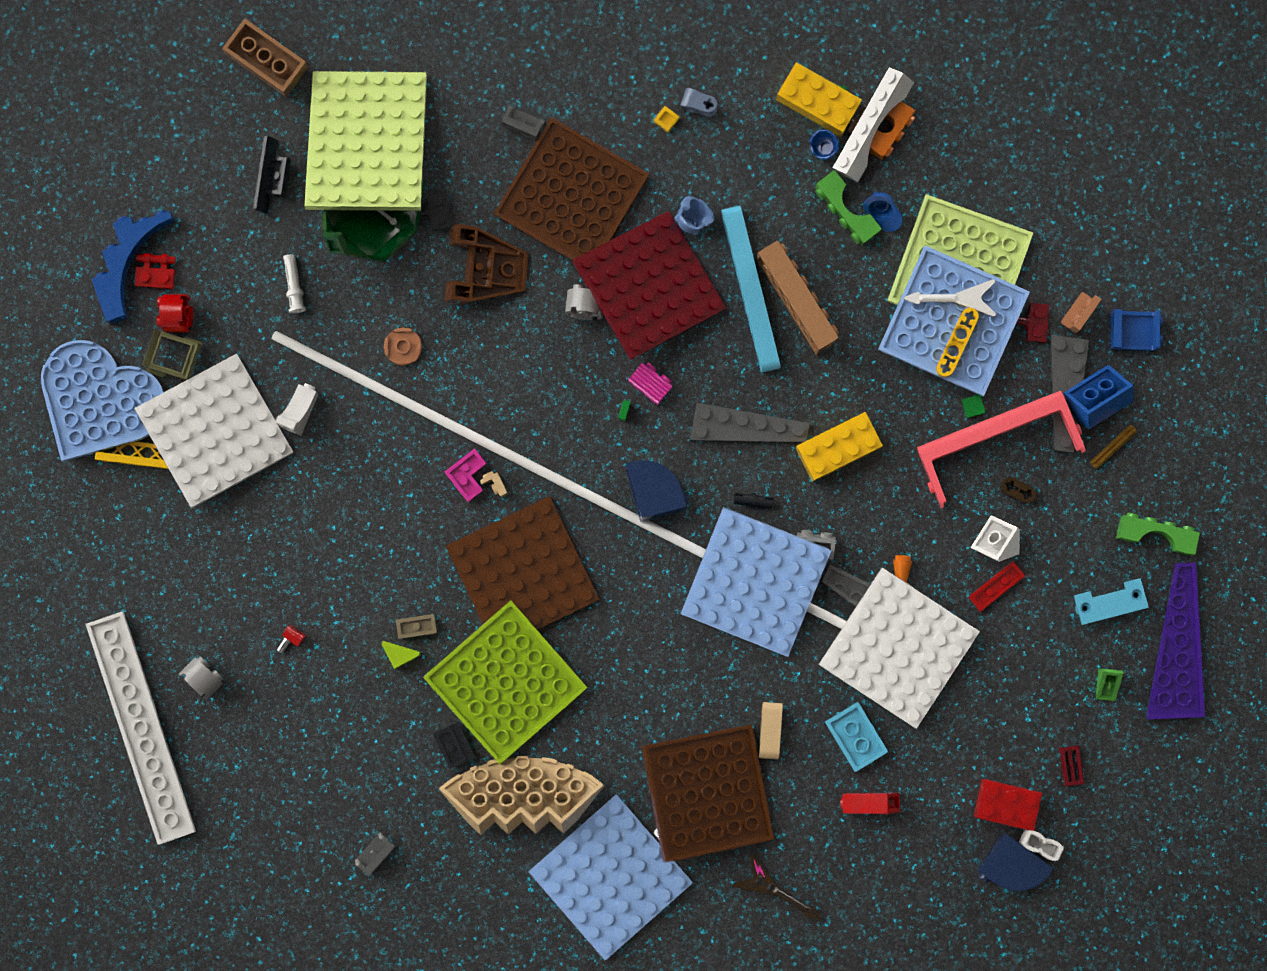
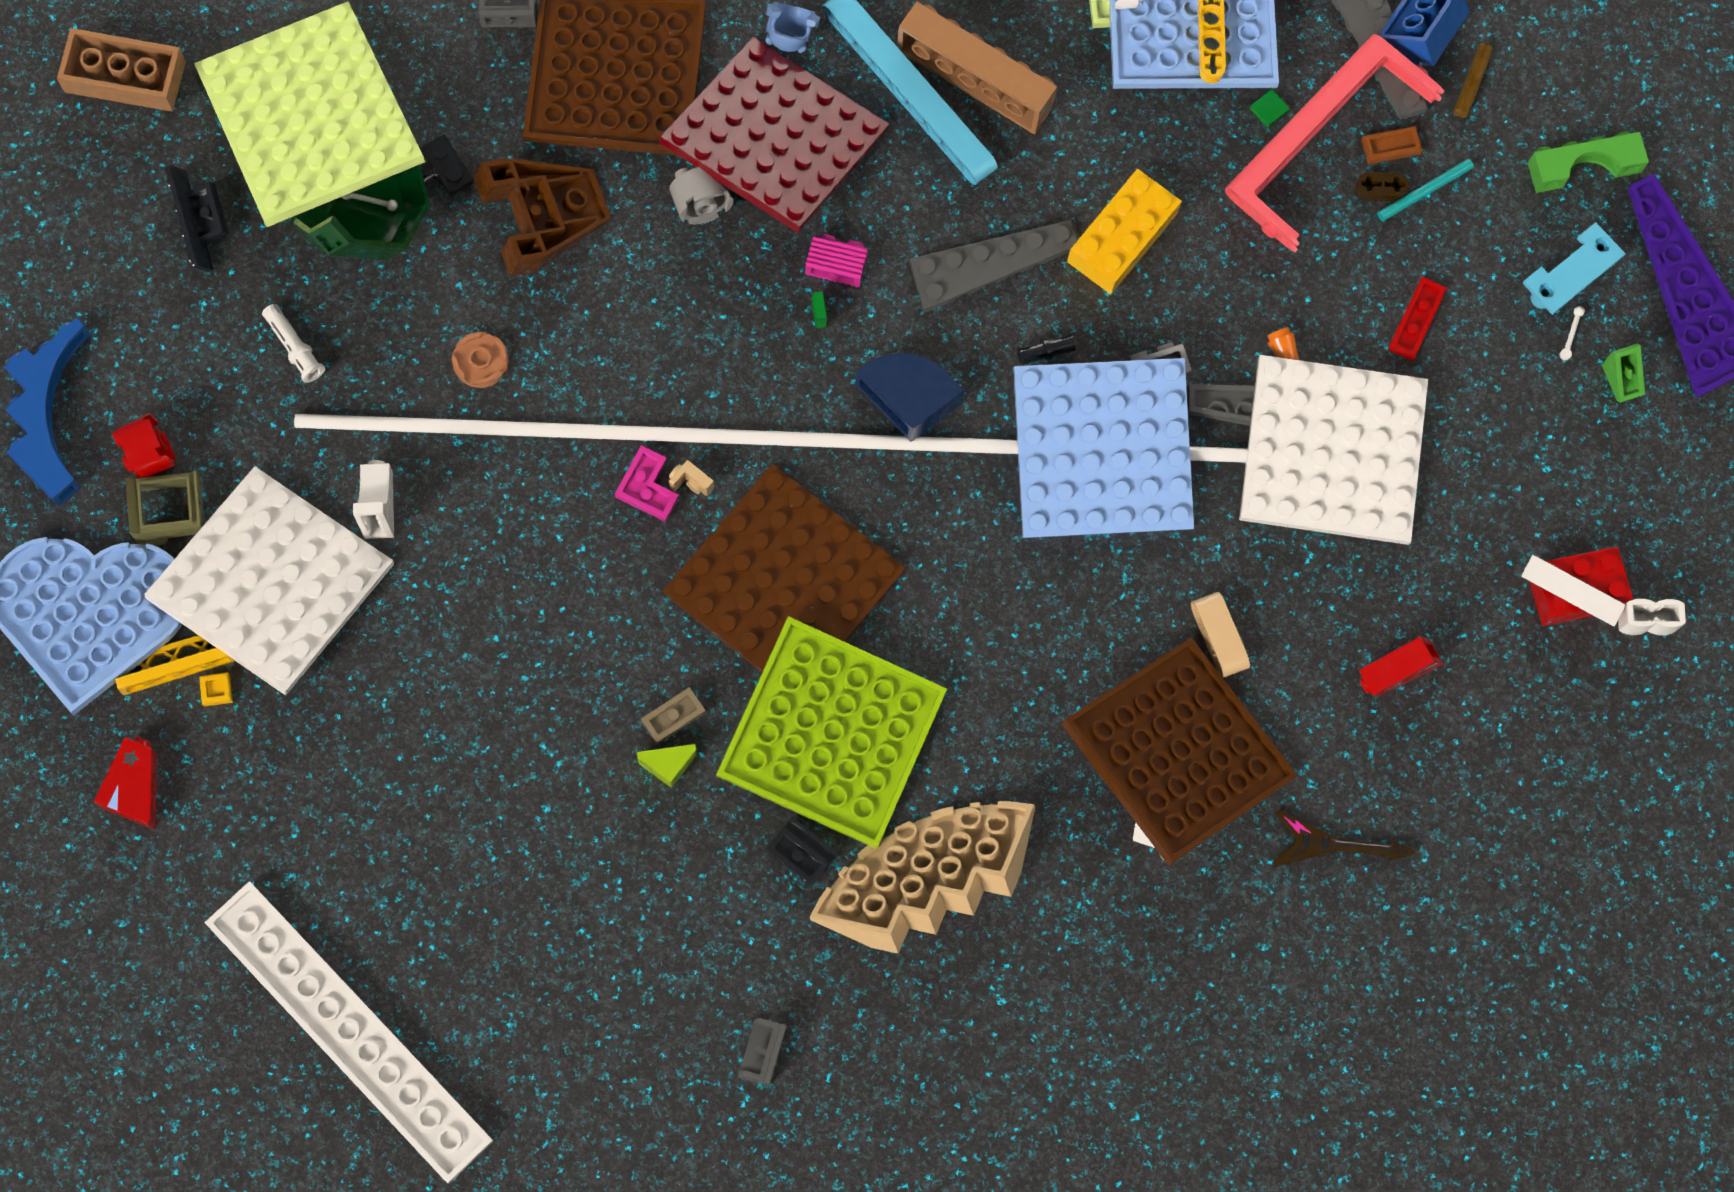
camera: 30 degrees left, 10 degrees down
red plate [134,253,176,289] -> none
light grey brick [179,657,223,701] -> none
red piece [277,625,306,653] -> none
light blue plate [529,794,693,960] -> none
medium azure plate [825,702,888,772] -> none
white slope [971,515,1020,562] -> none
dark blue brick [976,833,1054,891] -> none
dark red tile [1059,746,1084,787] -> none
none -> red slope [94,737,158,829]
none -> yellow tile [199,672,233,707]
none -> dark orange tile [1361,126,1423,165]
none -> teal bar [1377,158,1474,222]
none -> white sticker [1521,555,1625,626]
none -> white hinge [1560,306,1585,360]

